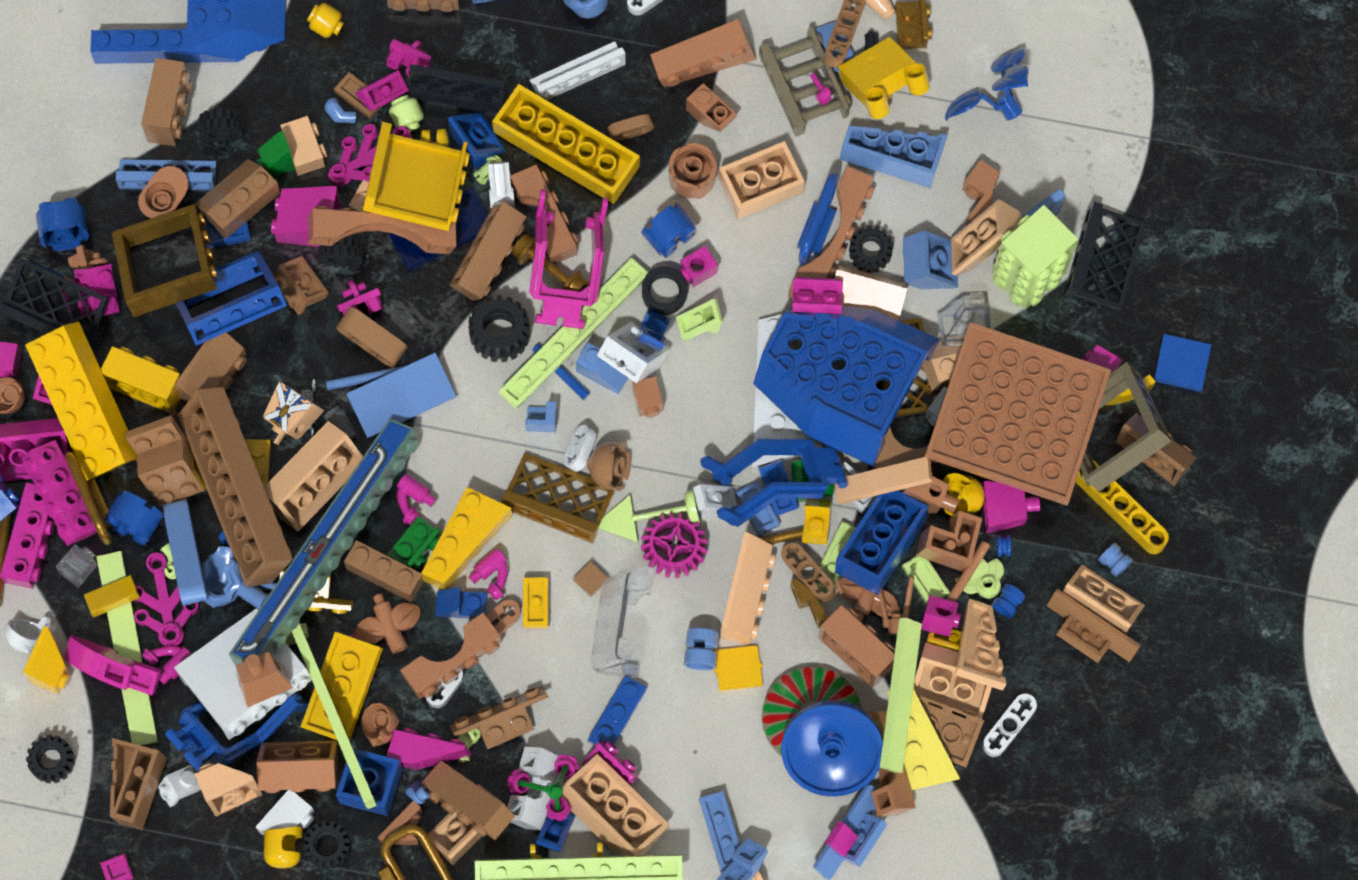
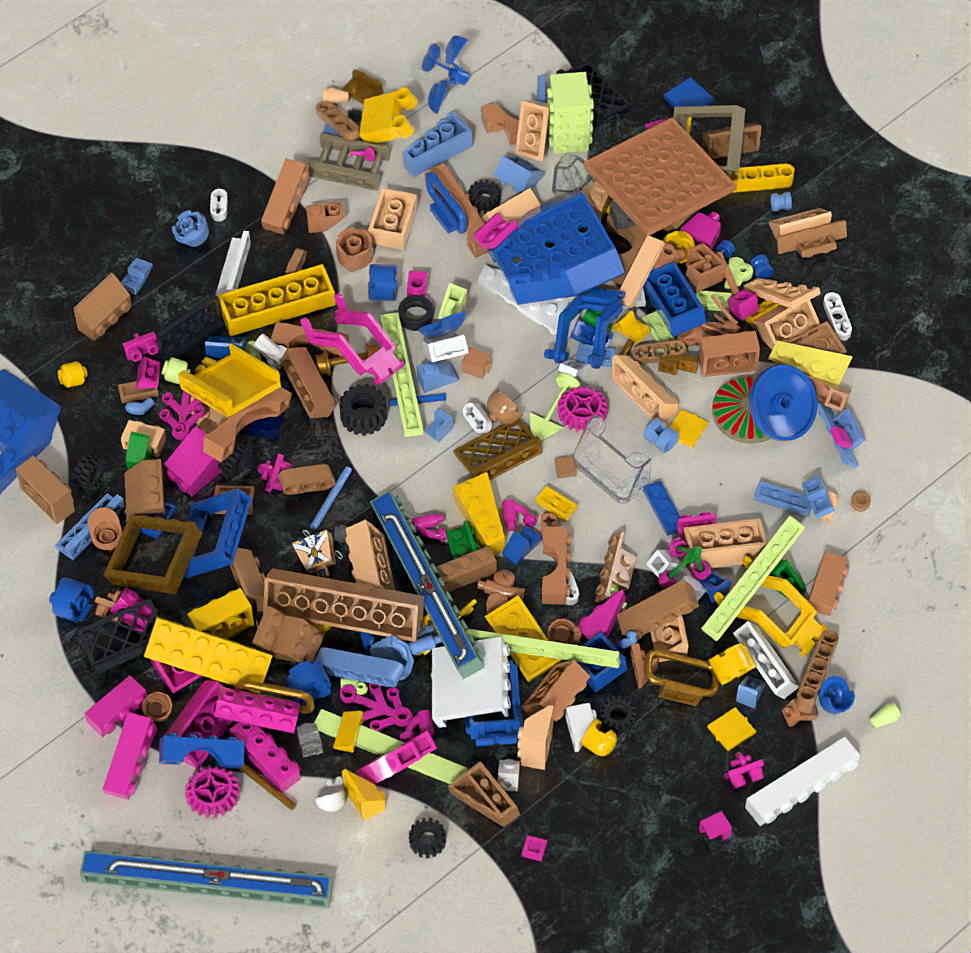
camera: 50 degrees left, 15 degrees down
nougat torso [236,652,293,707] -> none
medium blue tile [346,353,456,439] -> none
yellowish green tile [880,618,922,773] -> none

